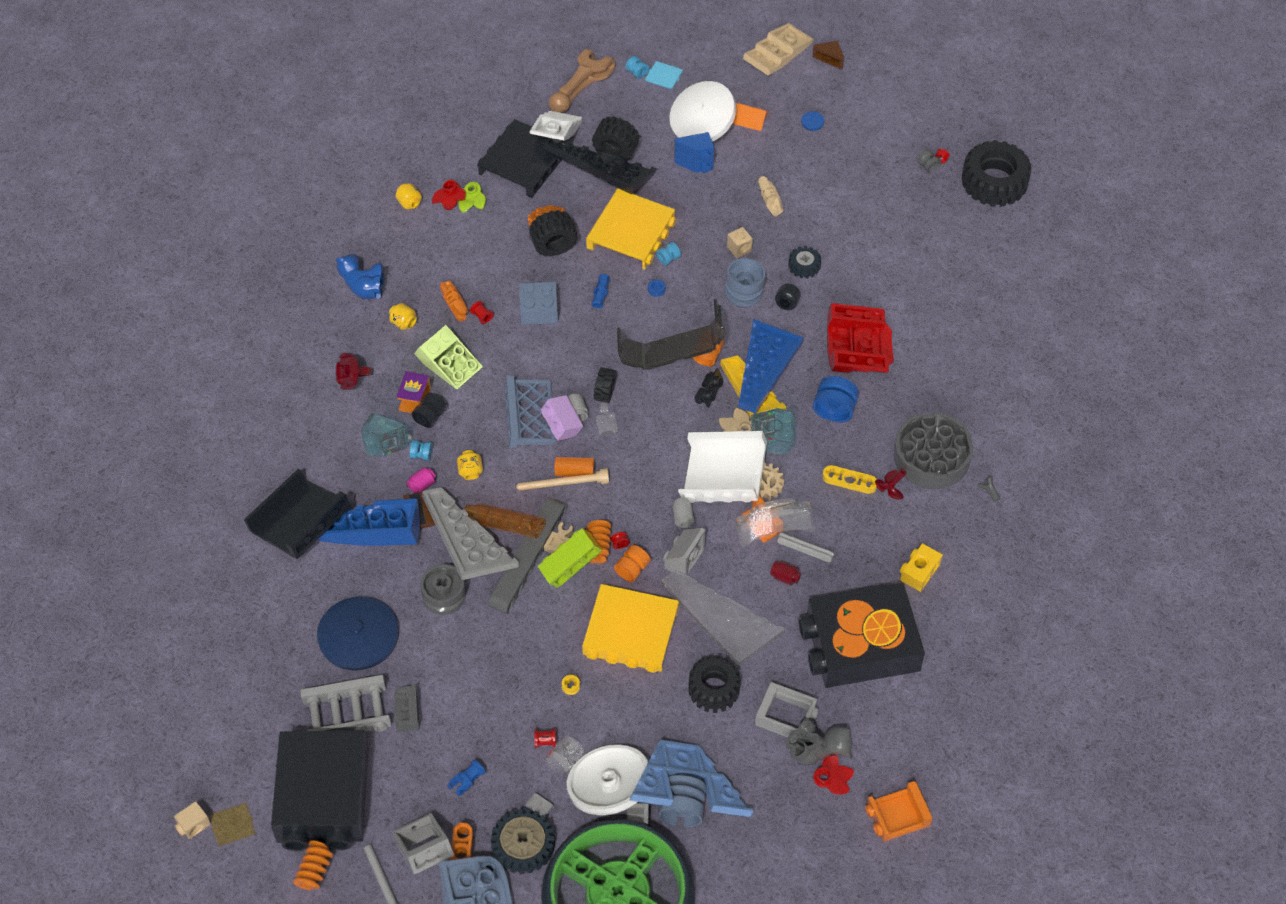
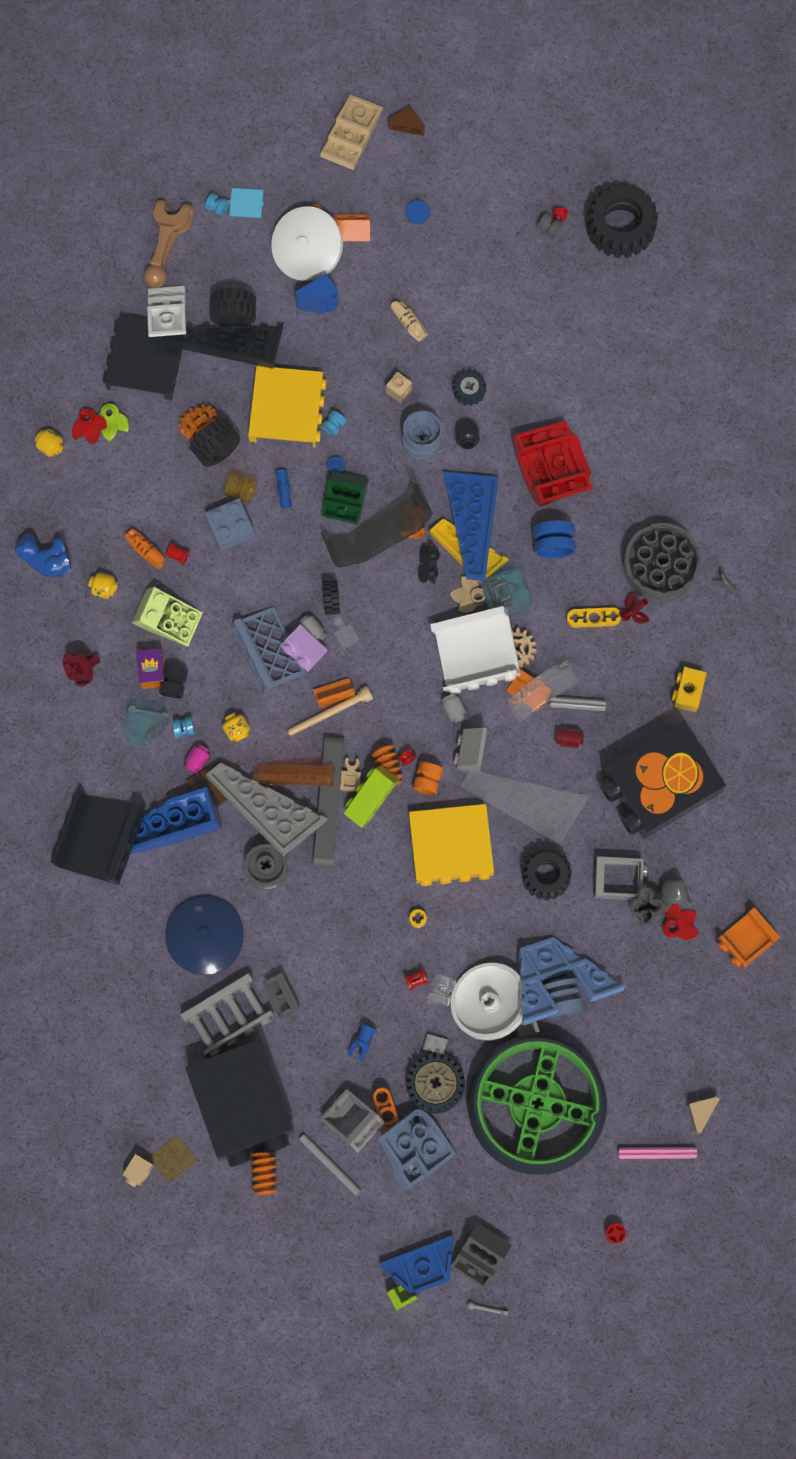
camera: 20 degrees left, 20 degrees up
none -> clear yellow wheel [225,472,258,504]
none -> dark green piece [322,471,369,525]

